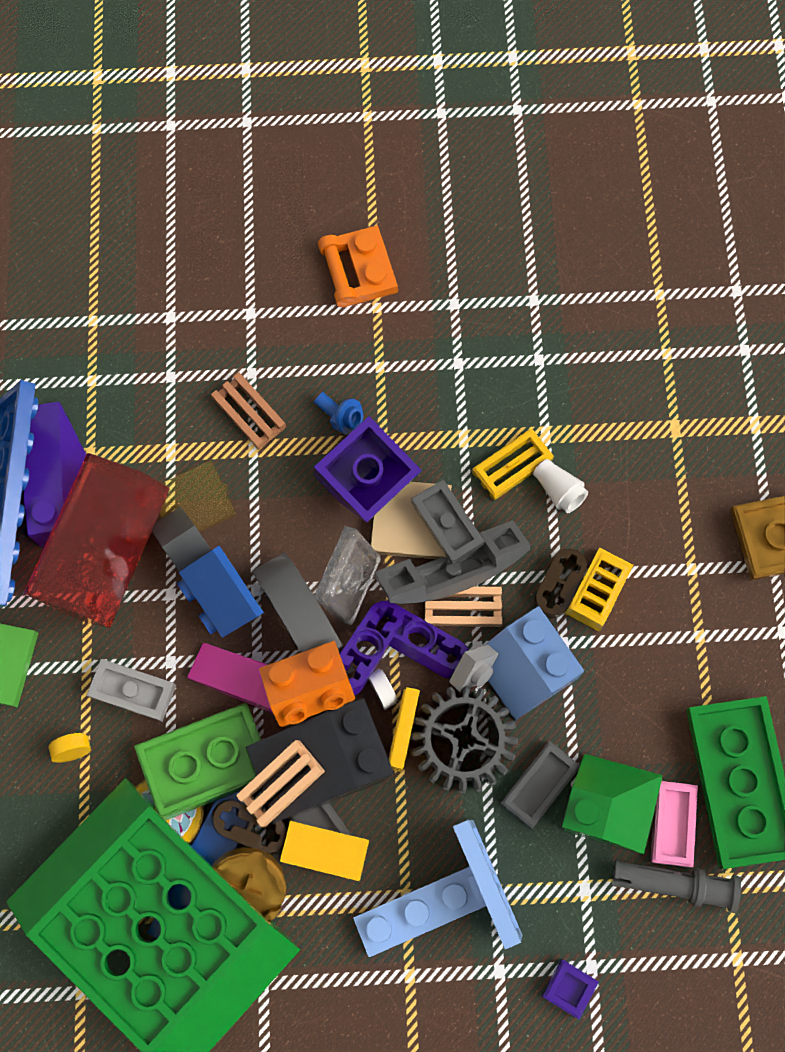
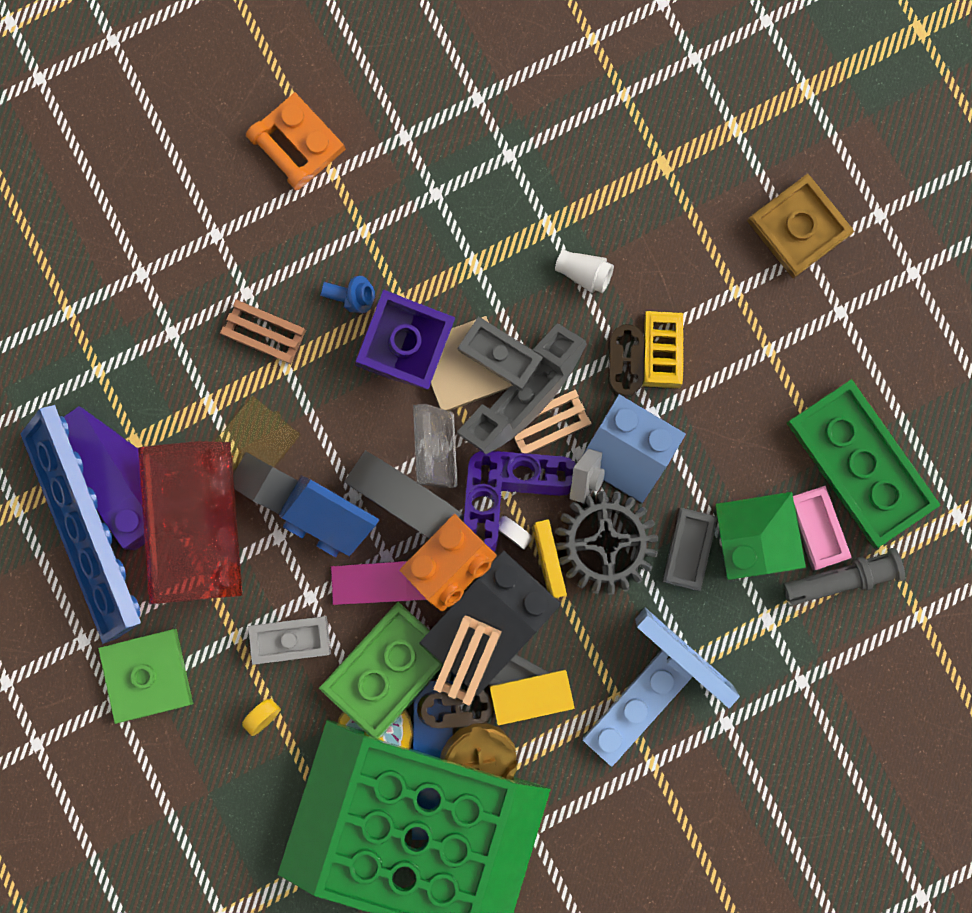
camera: 25 degrees left, 10 degrees up
yellow tile [472,428,554,501] -> none
dark purple tile [541,959,599,1019] -> none

